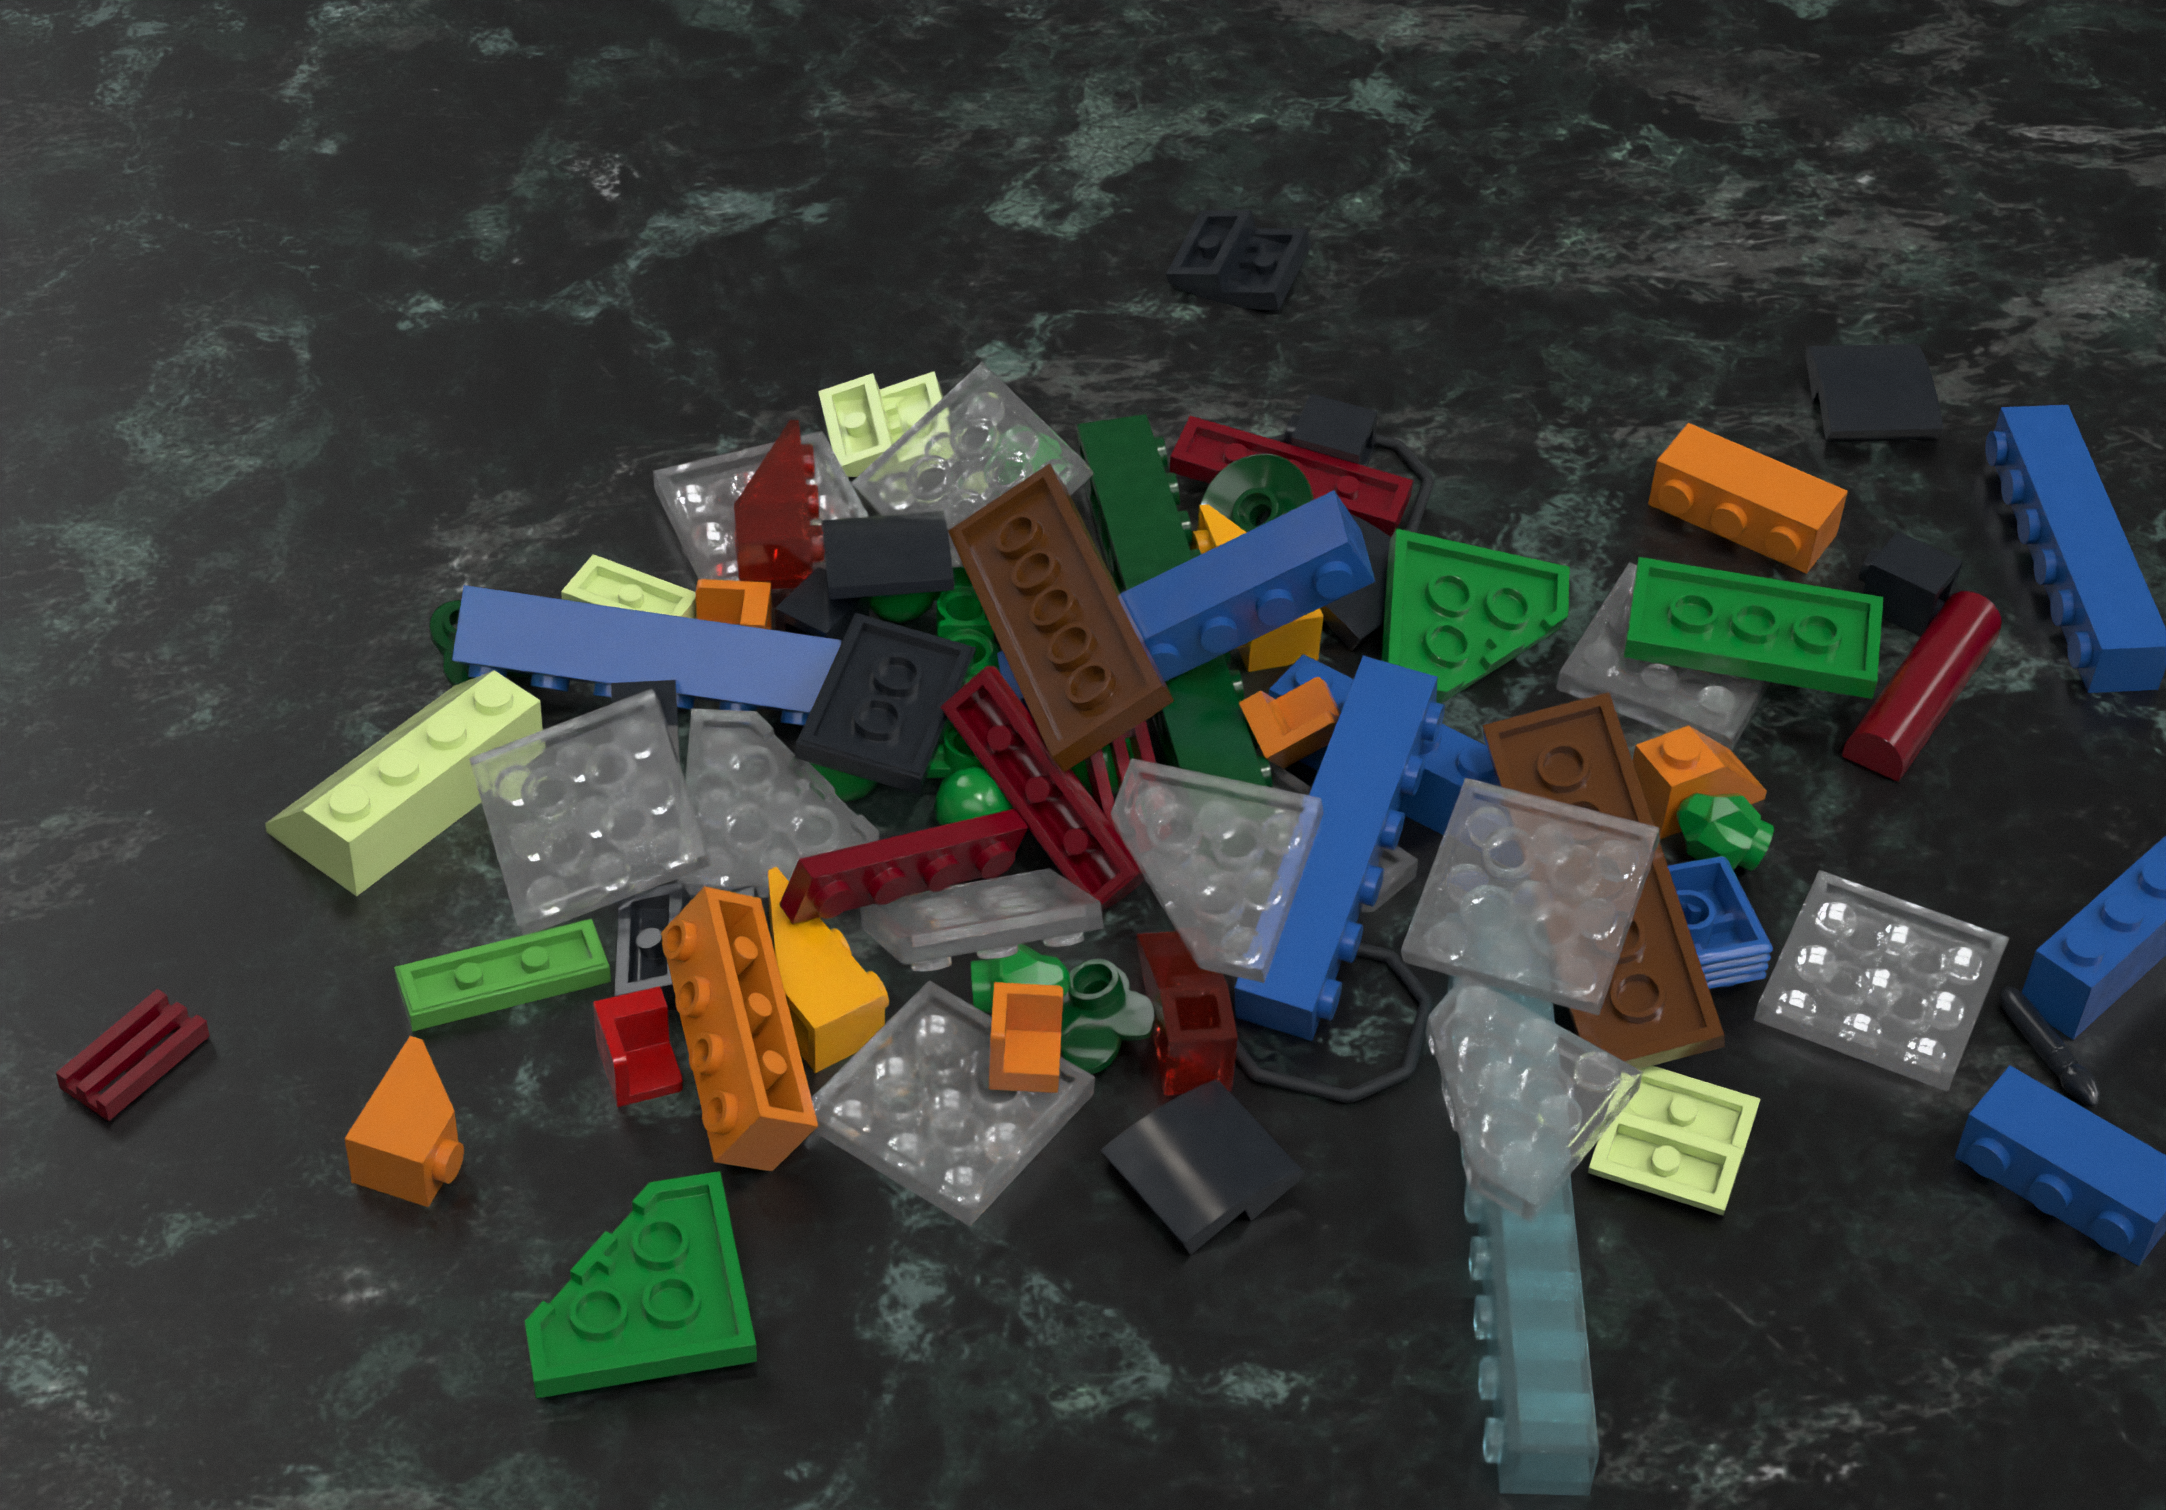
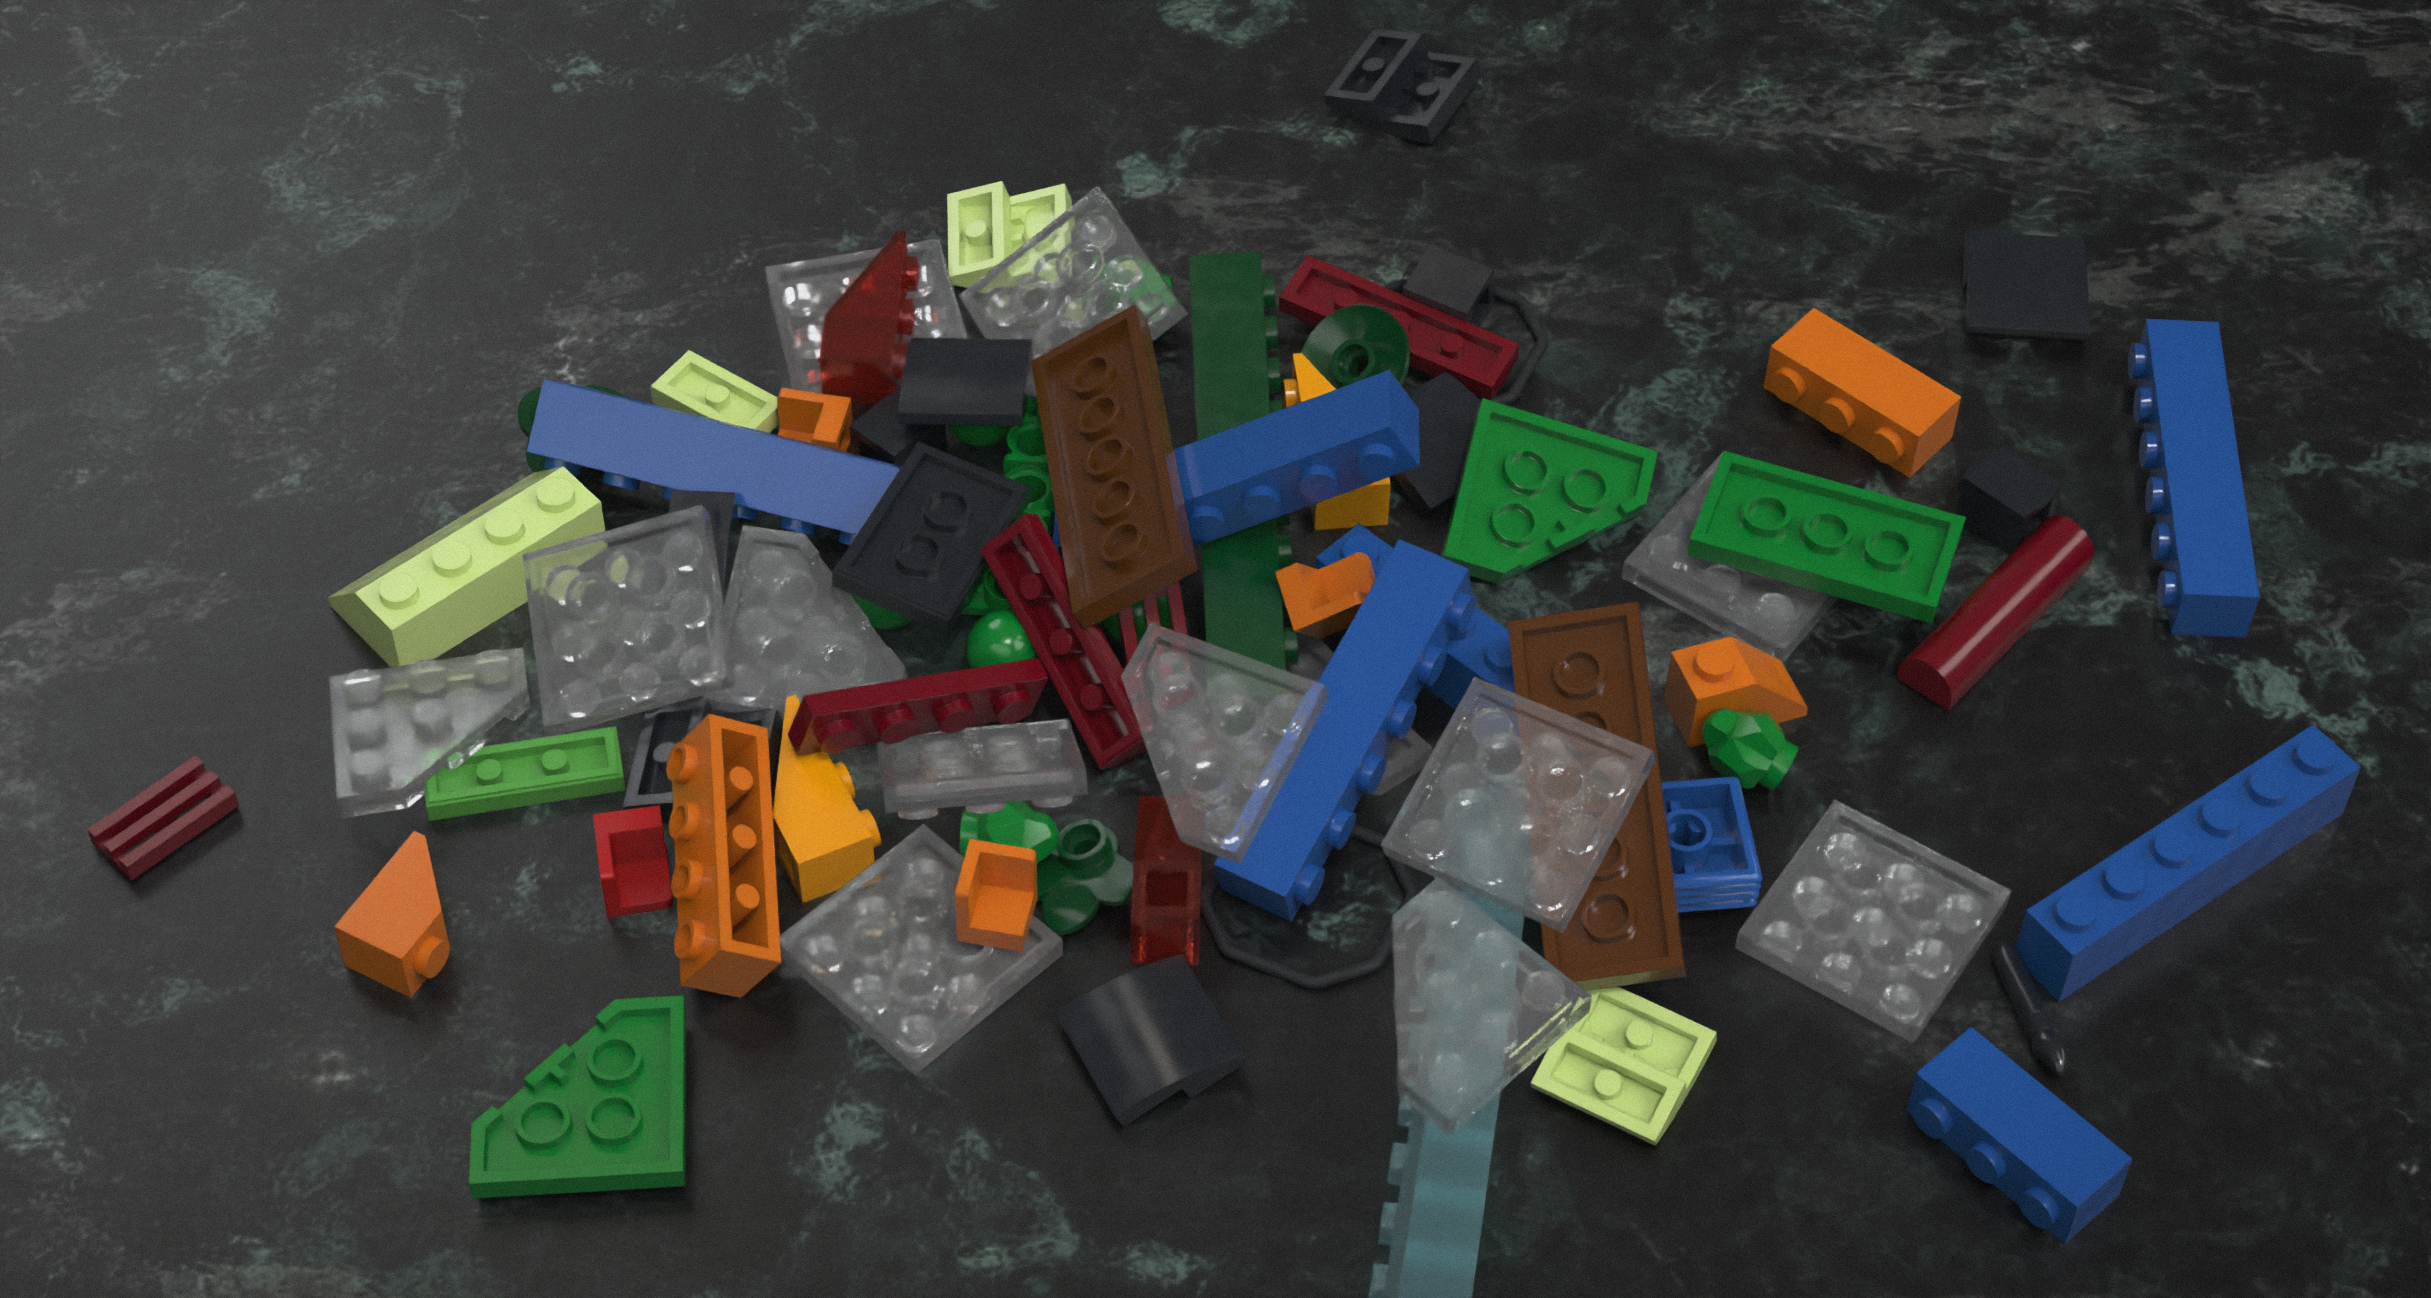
camera: 10 degrees right, 5 degrees up
none -> clear plate [329,647,531,819]

